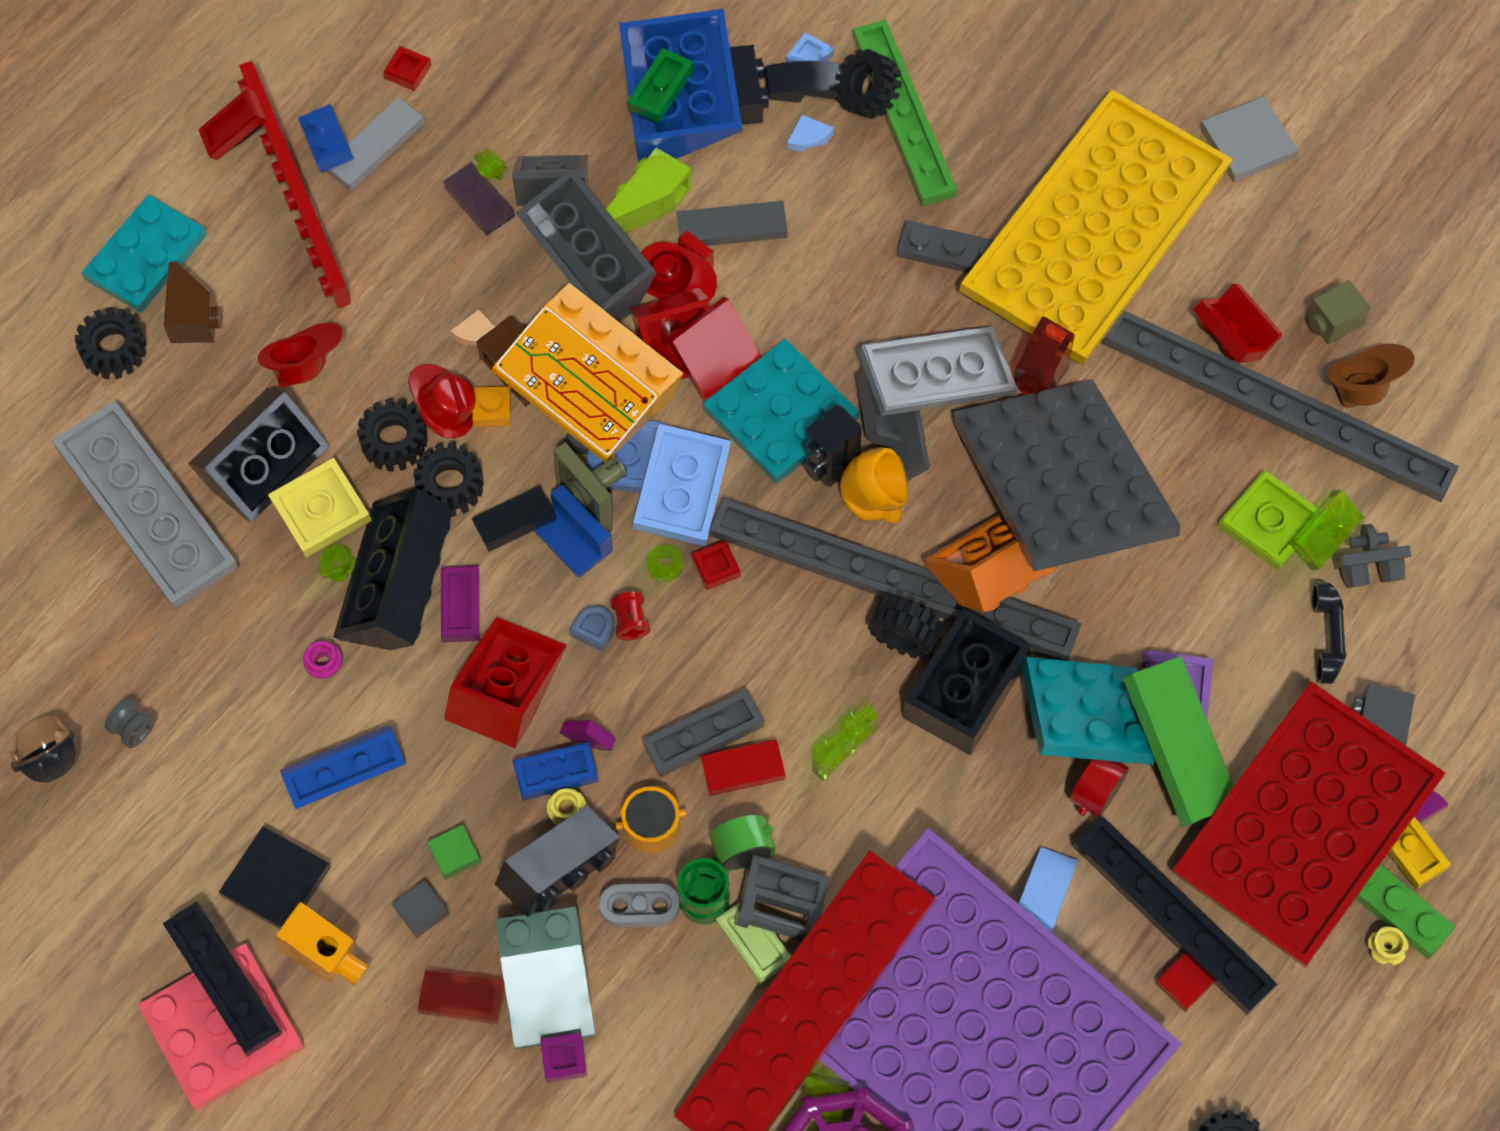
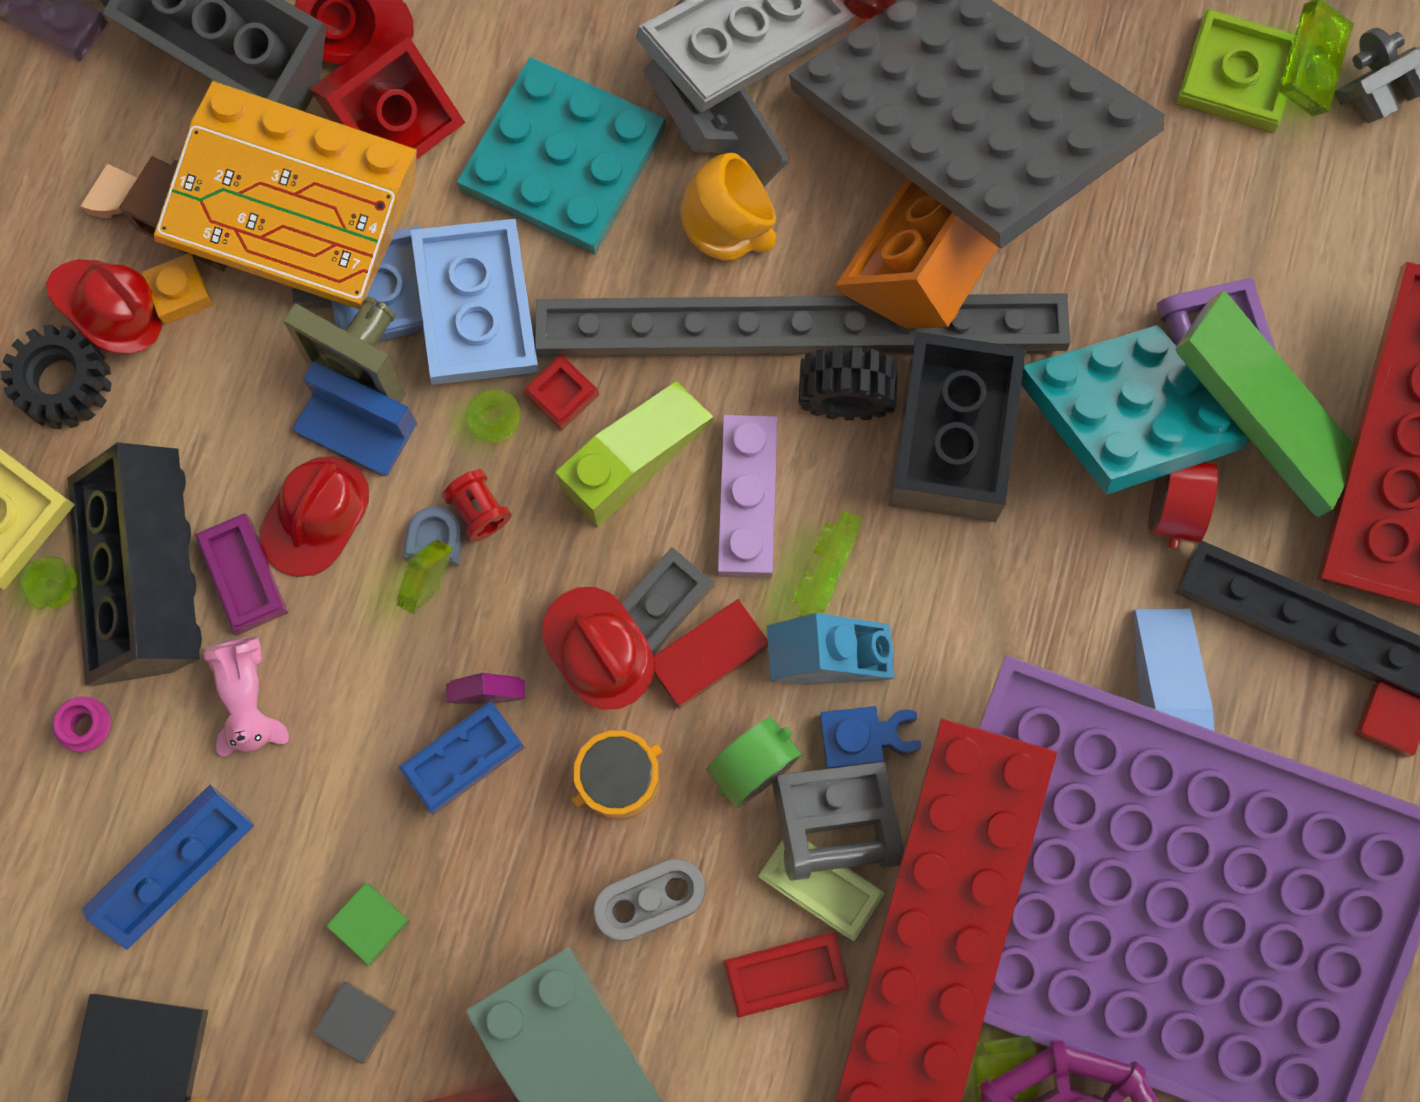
camera: 20 degrees left, 10 degrees up
black tyre [413,443,484,517] -> none
red slope [444,617,566,748] -> none
black tile [471,486,557,552] -> none
brick [494,805,620,917] -> none
light yellow plate [547,788,586,825] -> none
tile [667,297,762,401] -> none
green wheel [677,858,730,925] -> none
black brick [803,405,862,487] -> none
black bar [1313,582,1347,684] -> none
none -> bright pink animal [203,636,290,757]
none -> red piece [261,456,369,577]
none -> clear neon green tile [396,539,453,614]
none -> red piece [542,587,654,710]
none -> lime slope [555,381,714,527]
none -> lavender plate [718,415,777,578]
none -> red tile [723,931,850,1018]
none -> dark azure slope [767,613,895,685]
none -> blue plate [820,706,921,769]

